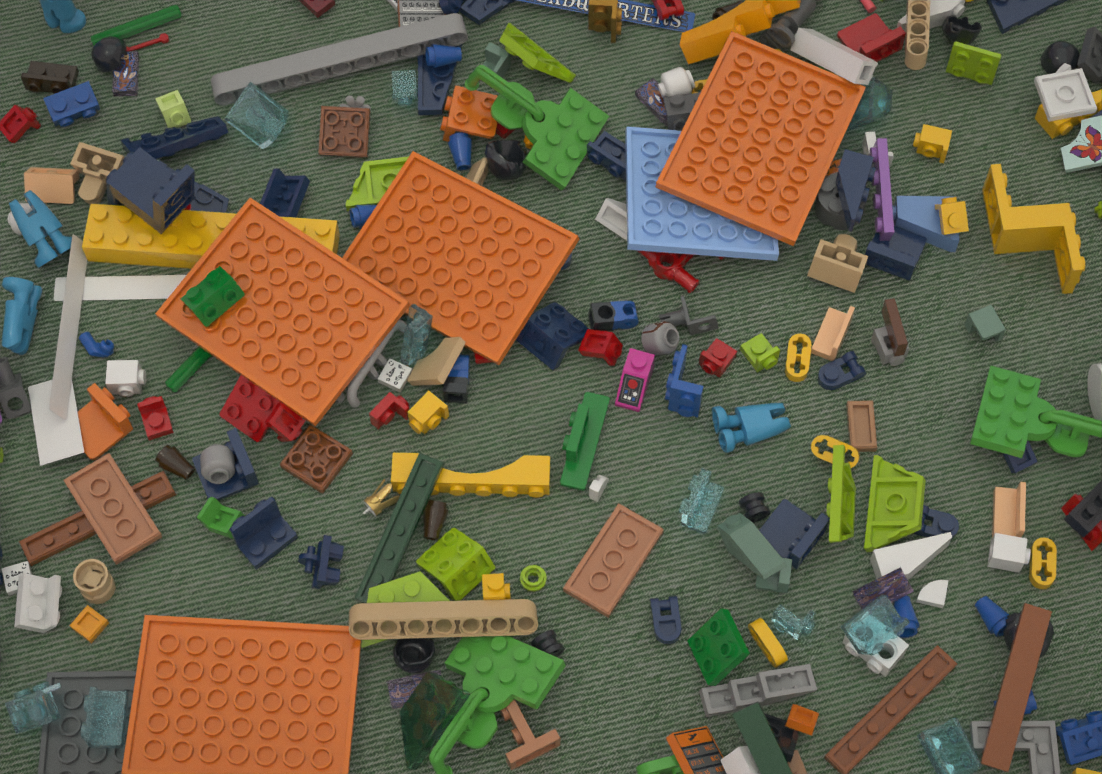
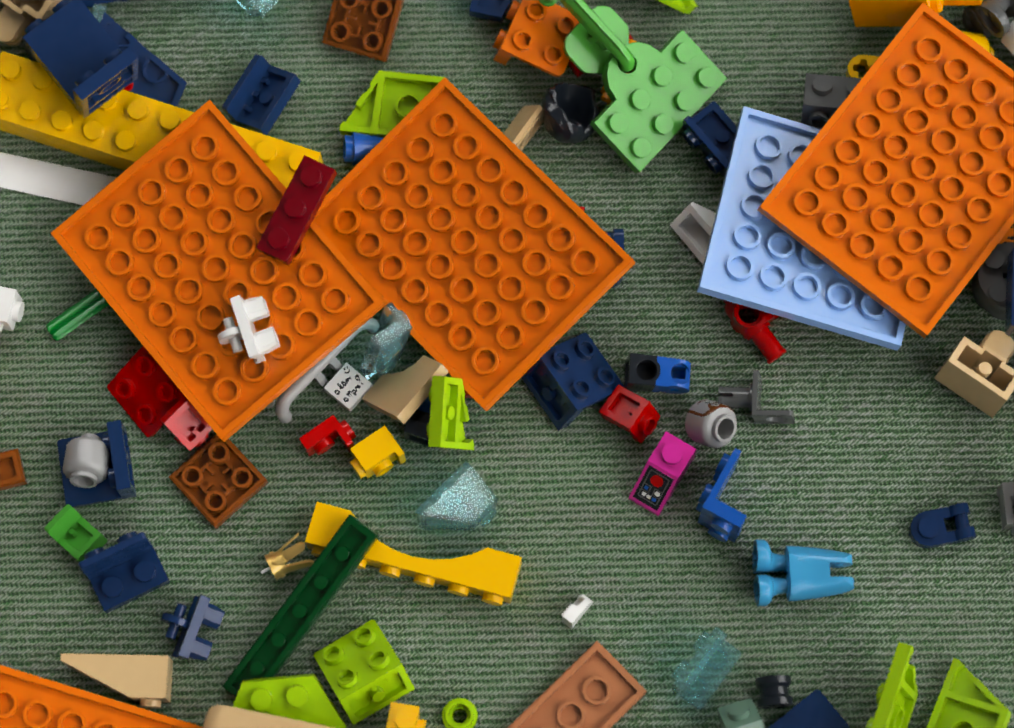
camera: 15 degrees right, 10 degrees up
red bracket [137,396,174,440] -> none
dark brown cone [155,444,196,481] -> none
green bracket [181,266,245,327] -> none
dark brown cone [423,500,449,541] -> none
blue cone [448,132,472,171] -> none
green bracket [560,392,610,491] -> none
tile [635,78,668,126] -> none
white head [657,67,695,98] -> none
red bracket [699,338,737,378] -> none
lime bracket [740,333,780,373] -> none
yellow beam [785,333,812,382] -> none
light nougat panel [811,306,855,361] -> none
yellow beam [811,435,860,468] -> none
medium nougat tile [846,401,877,452] -> none
none -> tan slope [60,653,173,709]
none -> white hips [217,295,281,364]
none -> dark red plate [256,155,337,265]
none -> clear light blue slope [415,461,498,530]
none -> lime wing [427,376,474,450]

